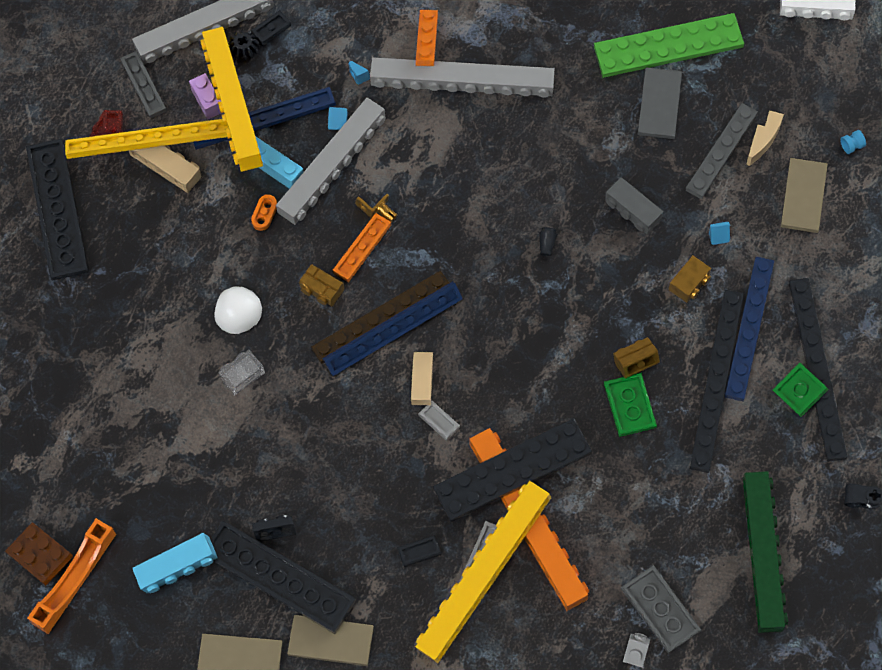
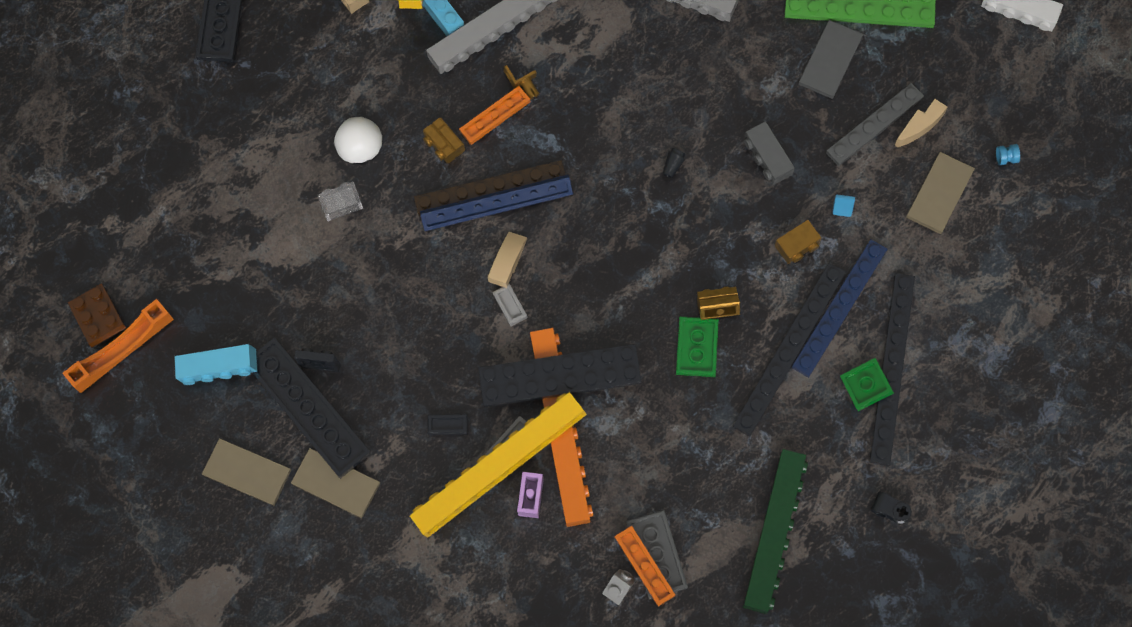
camera: 20 degrees right, 5 degrees up
orange plate [251,195,277,231] -> none
none -> lavender brick [517,472,544,518]
none -> orange plate [615,526,676,607]

